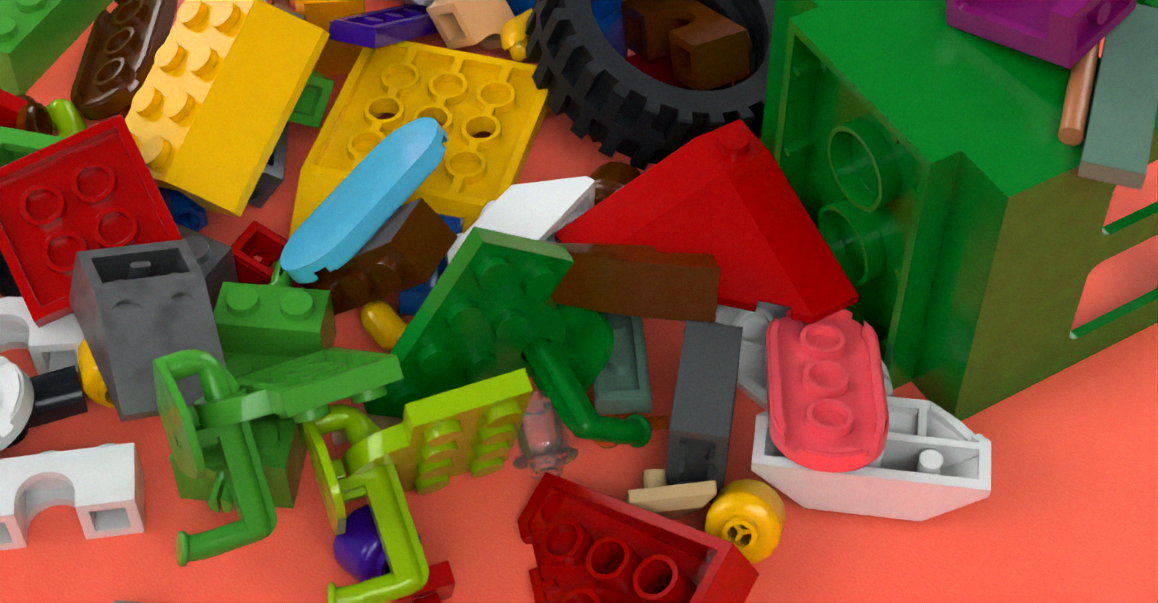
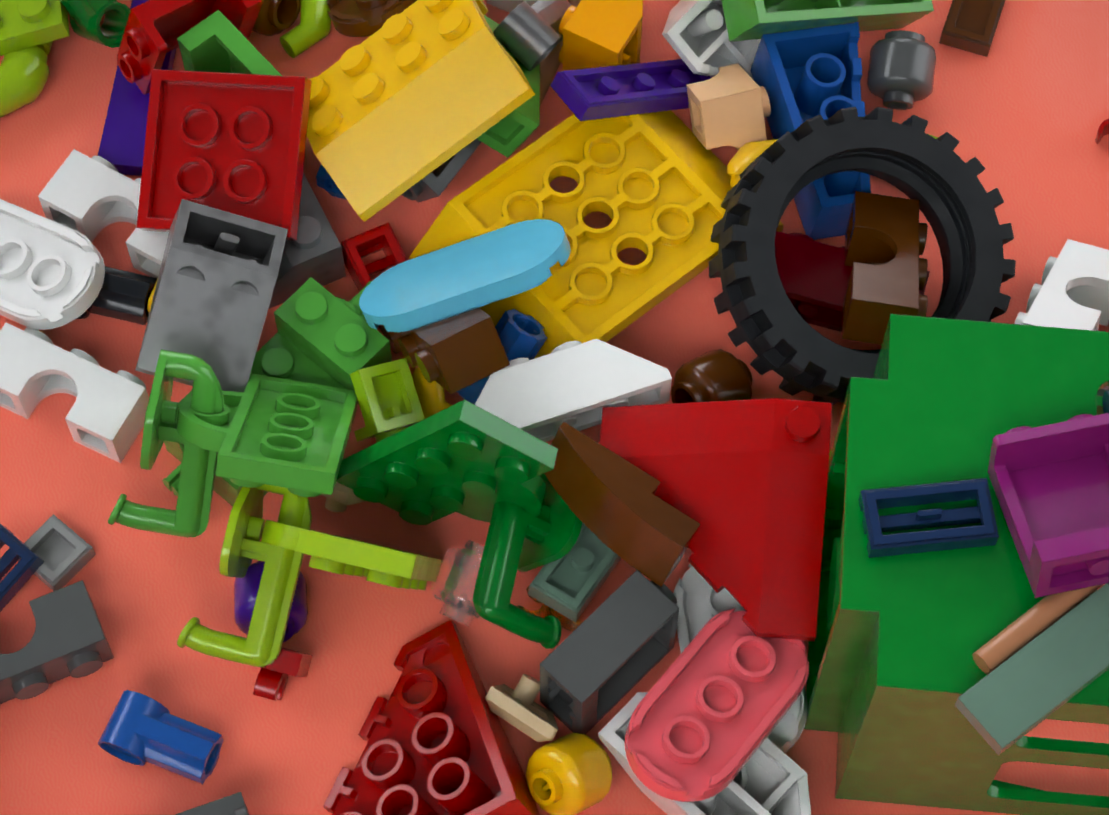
camera: 35 degrees right, 15 degrees up
none -> lime bracket [350,358,425,443]
none -> dark blue tile [858,478,999,558]

